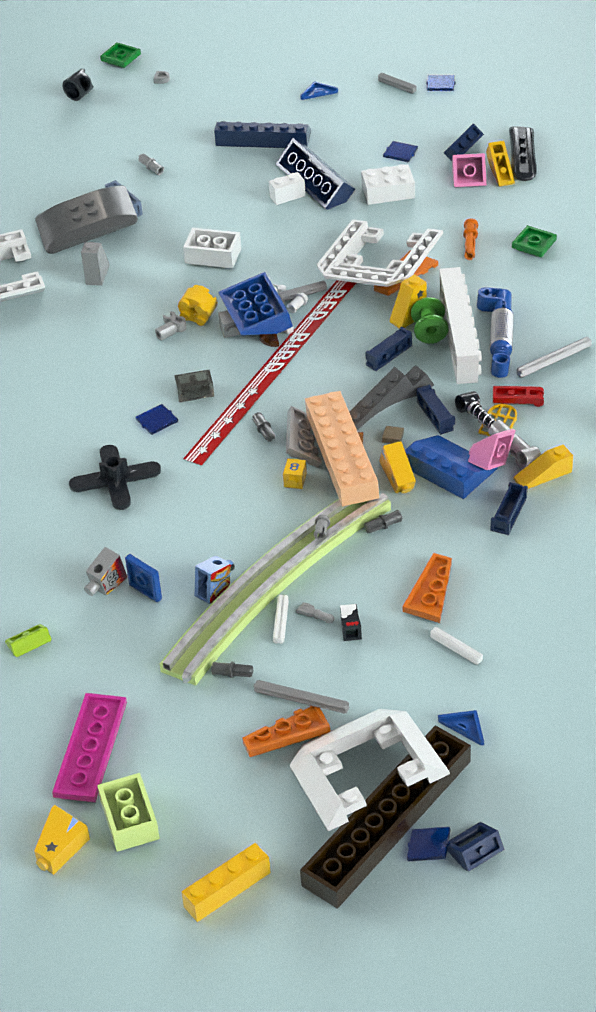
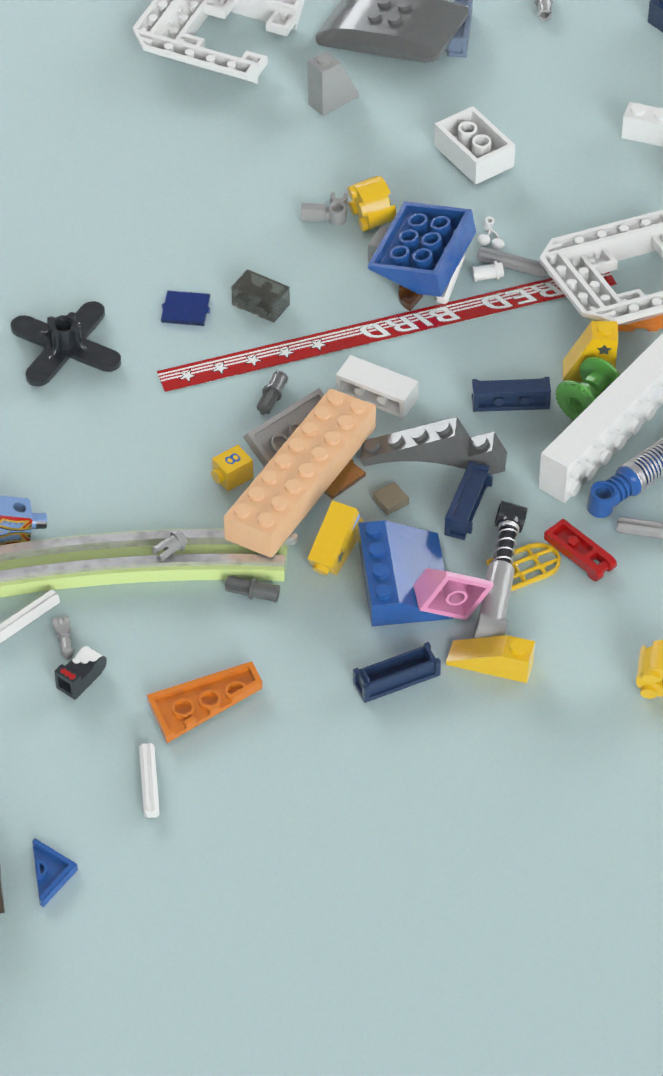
camera: 40 degrees right, 5 degrees up
none -> white brick [336,355,418,419]

